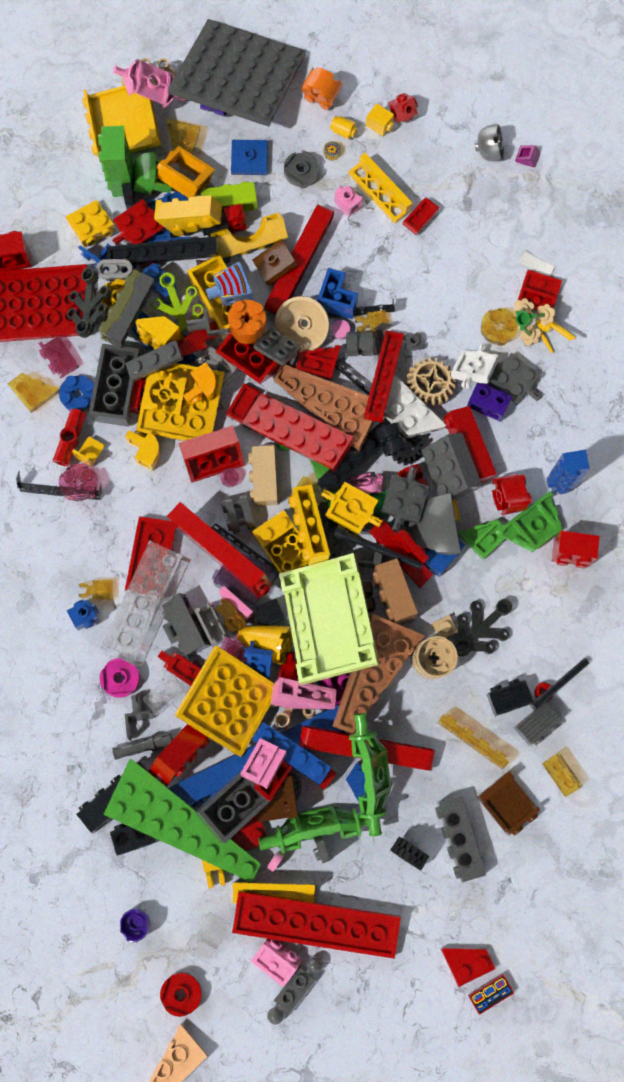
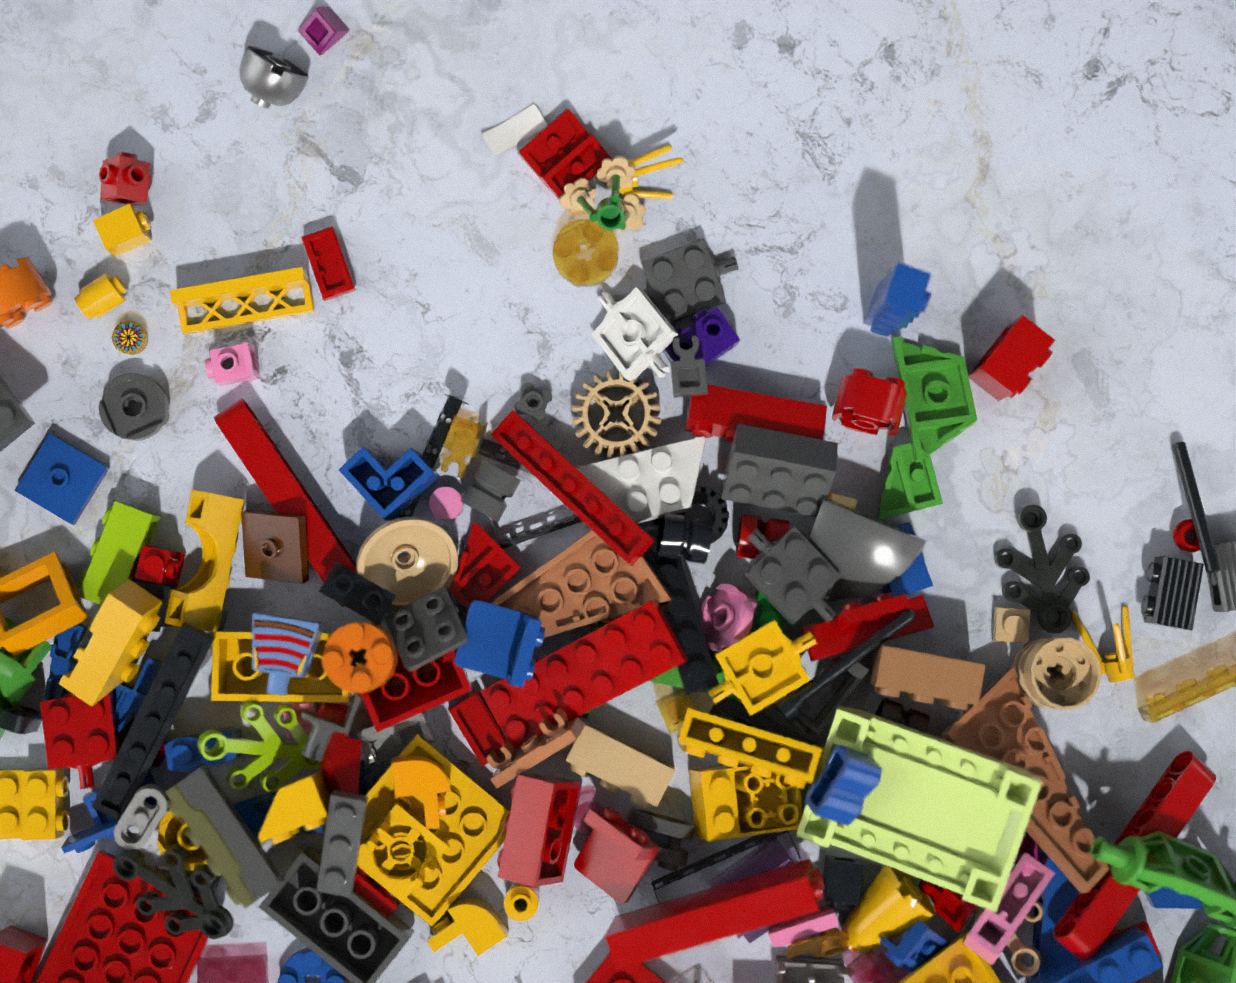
camera: 60 degrees left, 10 degrees up
none -> black hinge [319,562,396,625]
none -> blue bracket [454,600,545,688]
none -> nougat plate [487,709,585,788]
none -> yellow brick [504,883,540,921]
none -> bracket [574,807,660,903]
none -> dark grey plate [670,336,708,398]
none -> blue brick [805,744,882,826]
none -> yellow plant [1071,605,1135,682]

